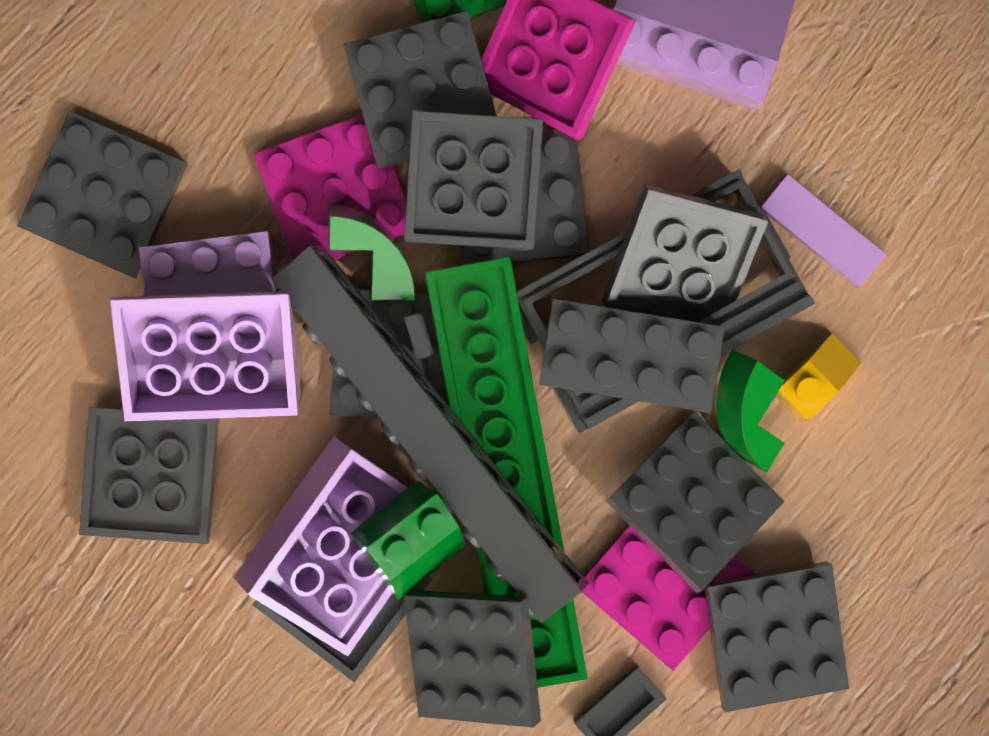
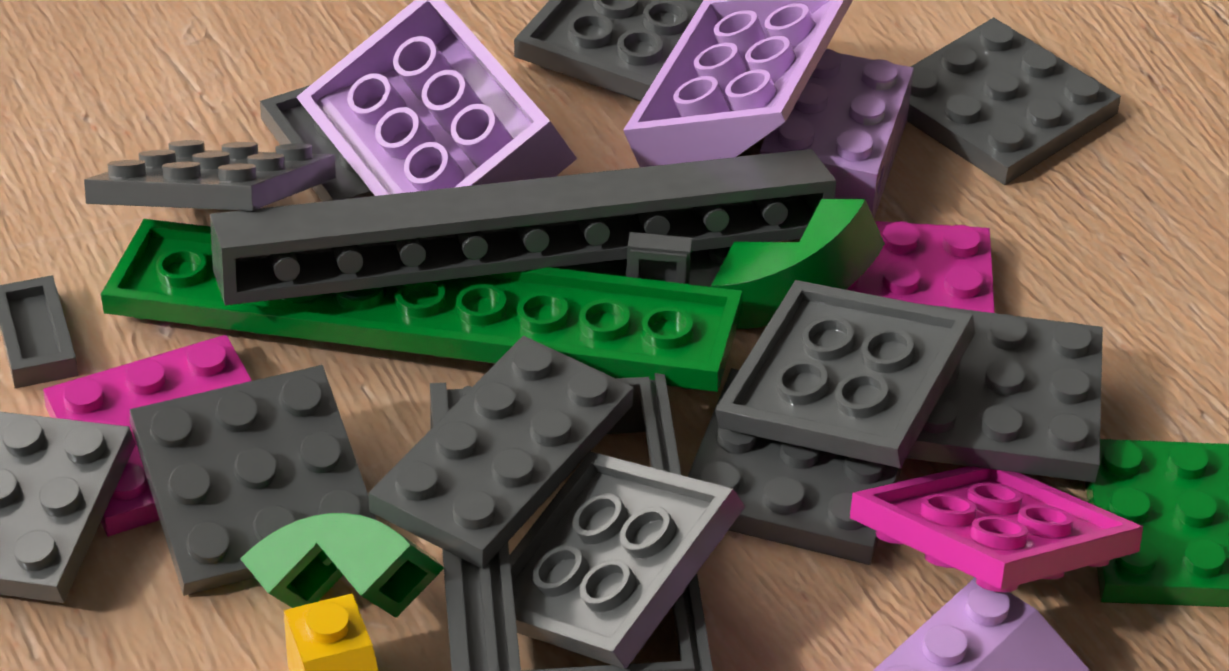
camera: 115 degrees right, 45 degrees down
green slope [350,480,465,600] -> none

